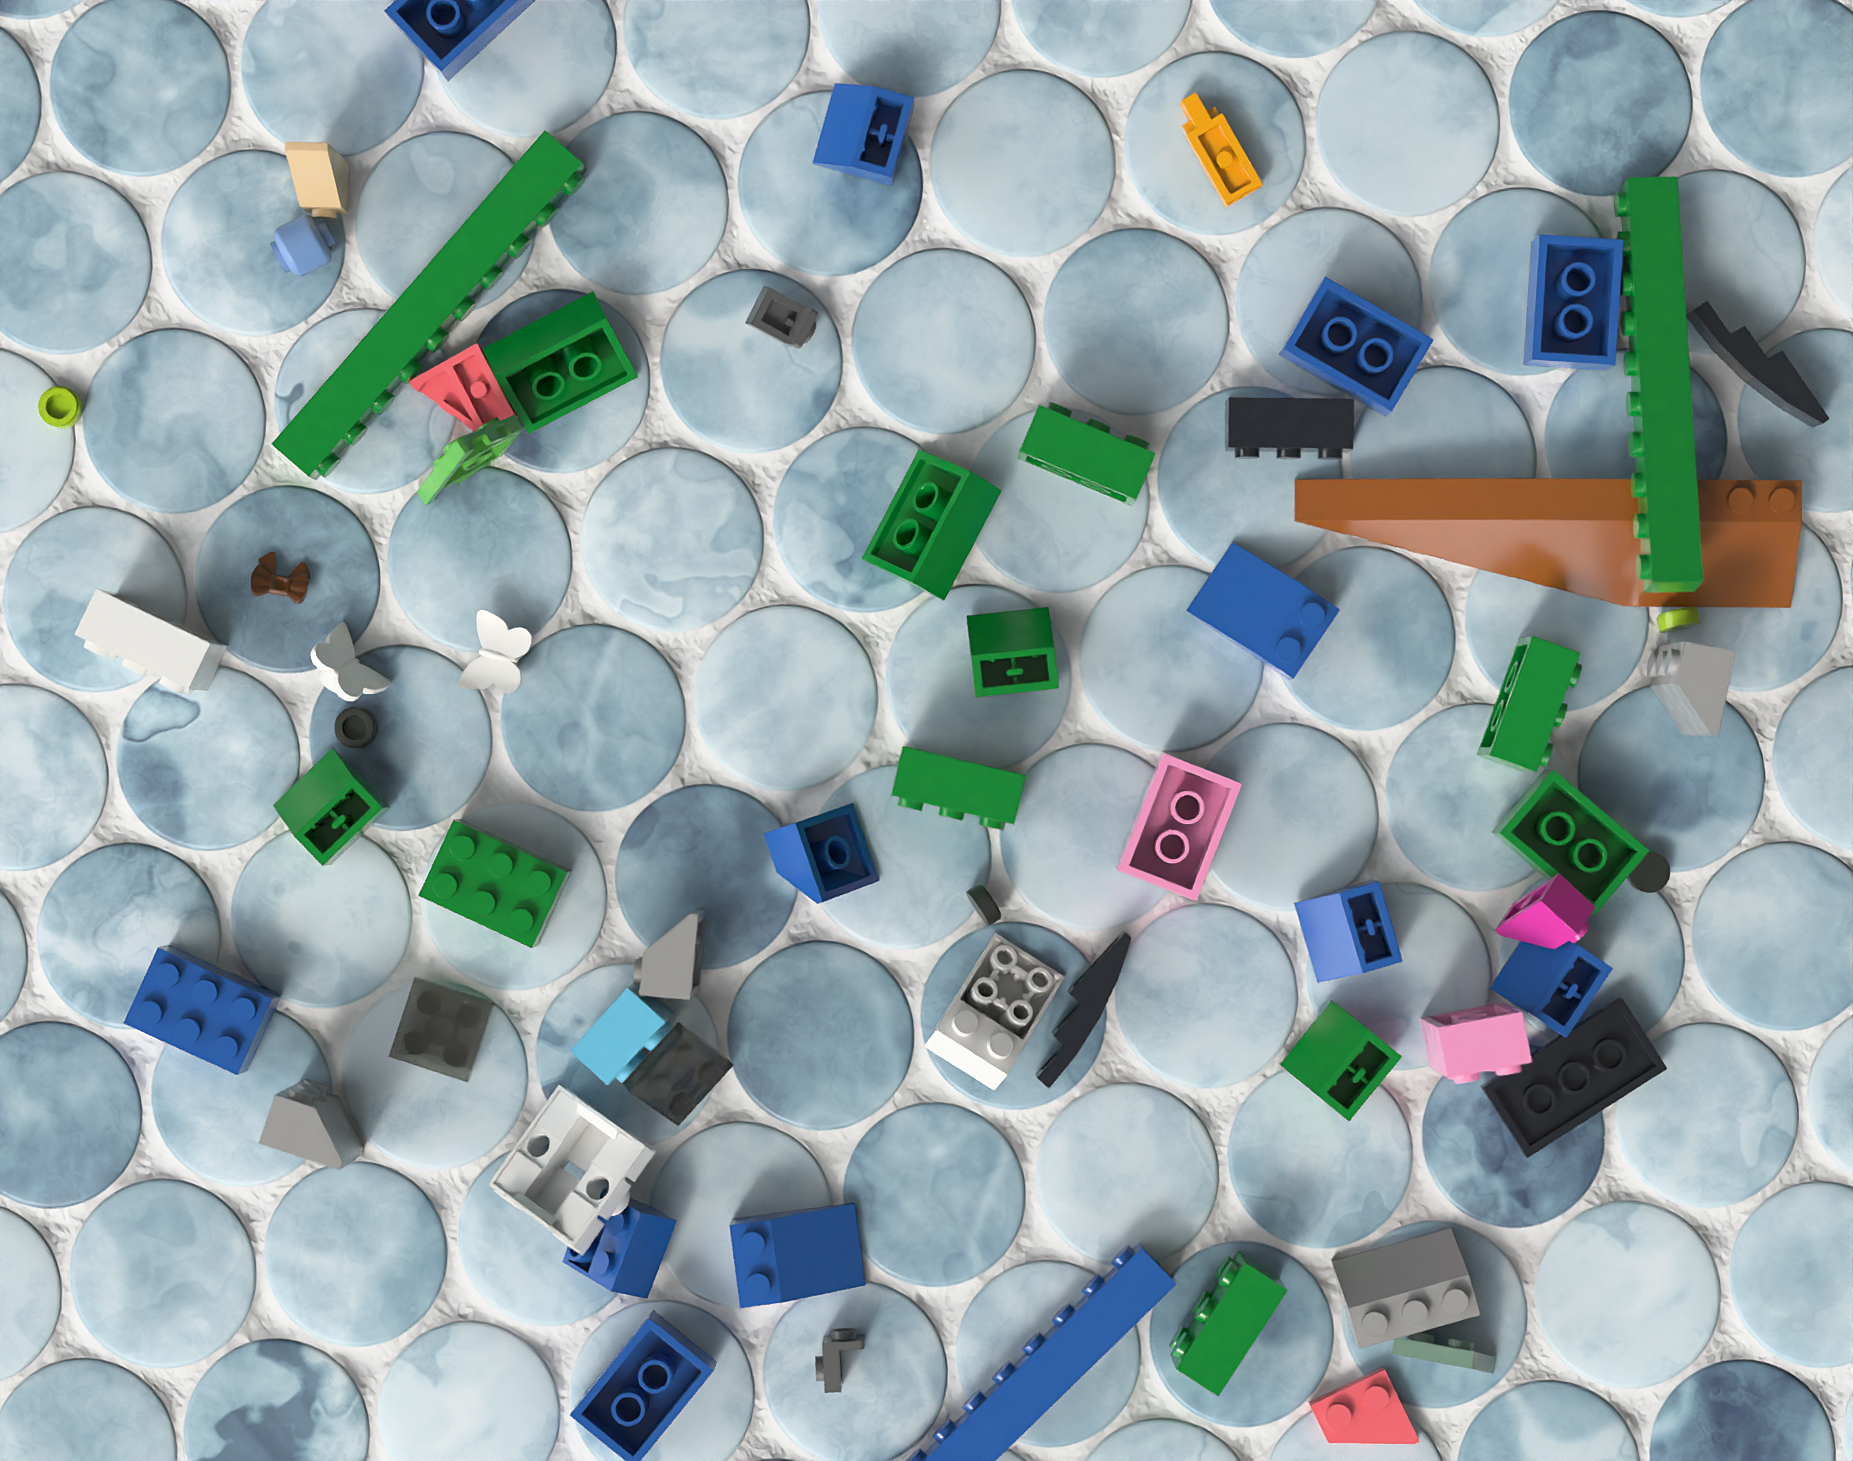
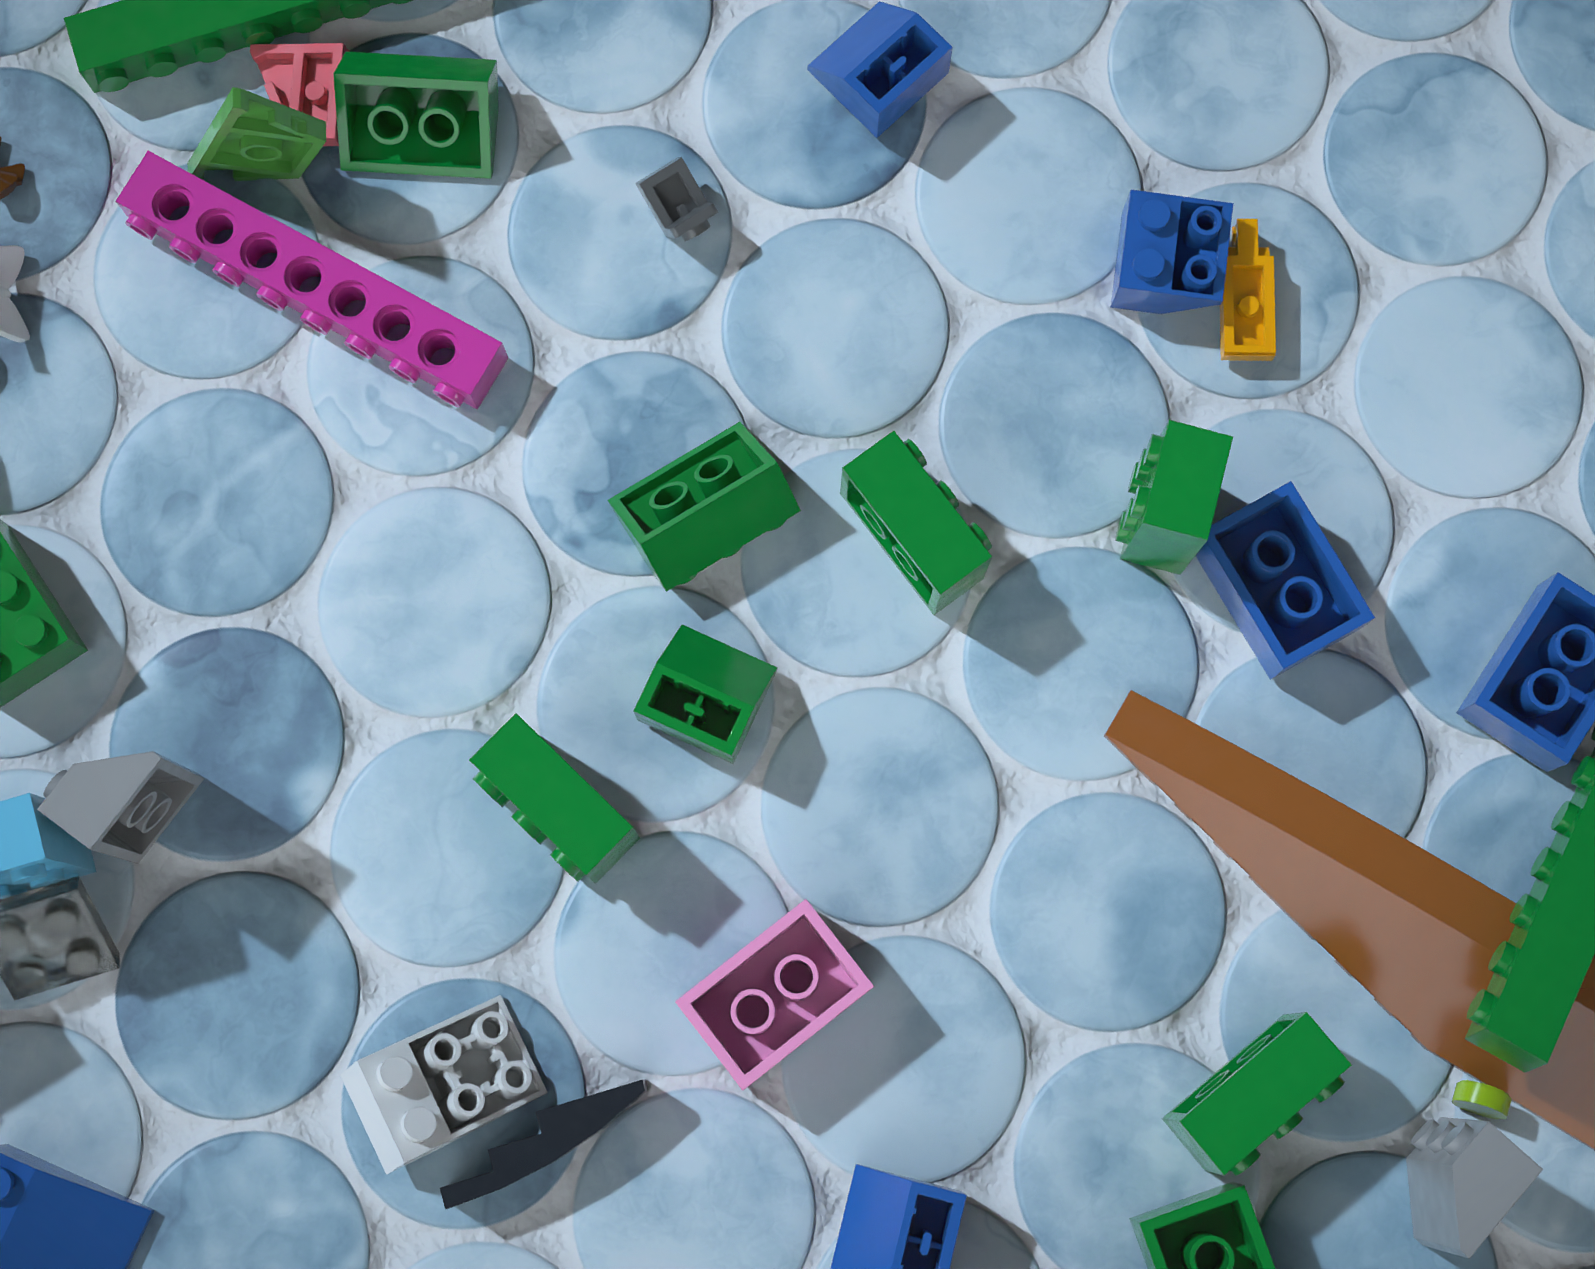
camera: 30 degrees right, 10 degrees down
white animal [458,610,533,694] -> none
blue slope [764,803,880,904] -> none
pearl dark grey tile [966,884,1002,926] -> none
blue slope [1186,542,1340,680] -> none
black brick [1225,397,1354,460] -> none
none -> dark pink brick [115,150,508,410]
none -> blue slope [1110,190,1234,314]
none -> green brick [1115,420,1233,575]

